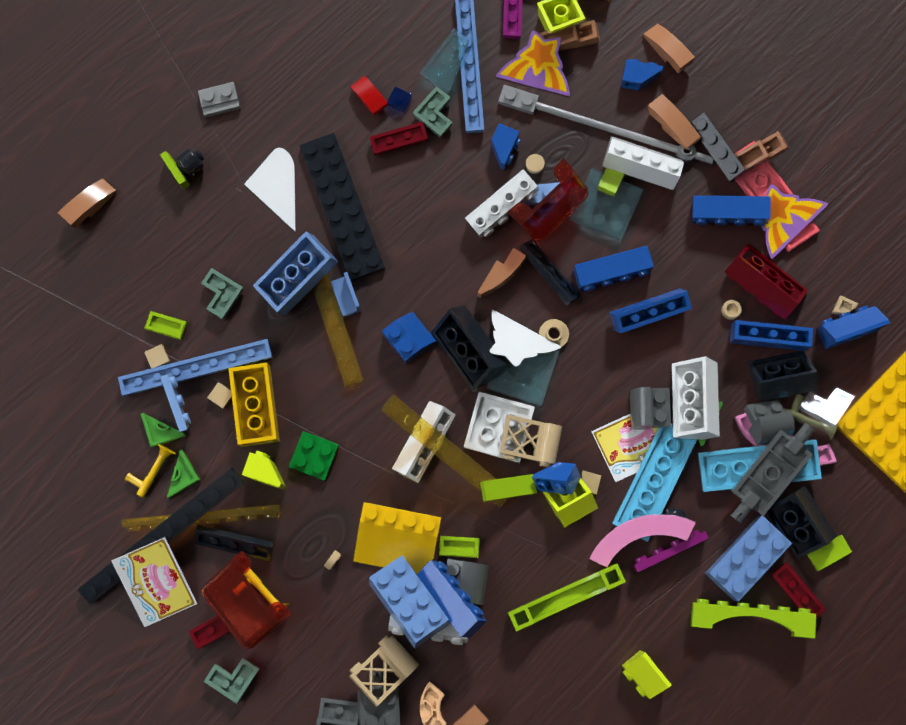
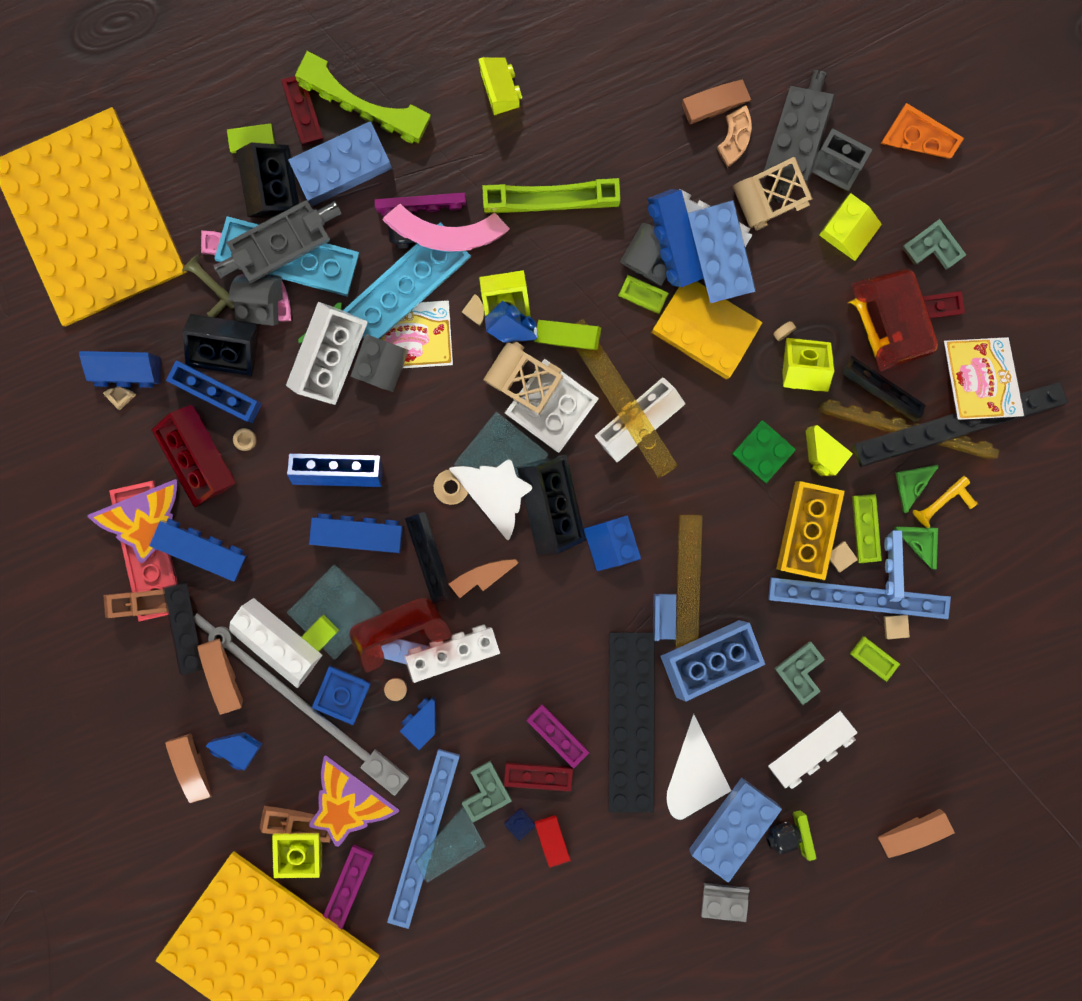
camera: 165 degrees left, 10 degrees up
clear plate [799,388,854,428] -> none
none -> blue plate [312,665,371,725]
none -> magenta plate [526,704,589,769]
none -> medium blue brick [689,777,782,883]
none -> white brick [768,711,857,789]
none -> neon yellow slope [782,338,834,392]
none -> neon yellow slope [819,193,882,261]
none -> lime tile [852,494,882,563]

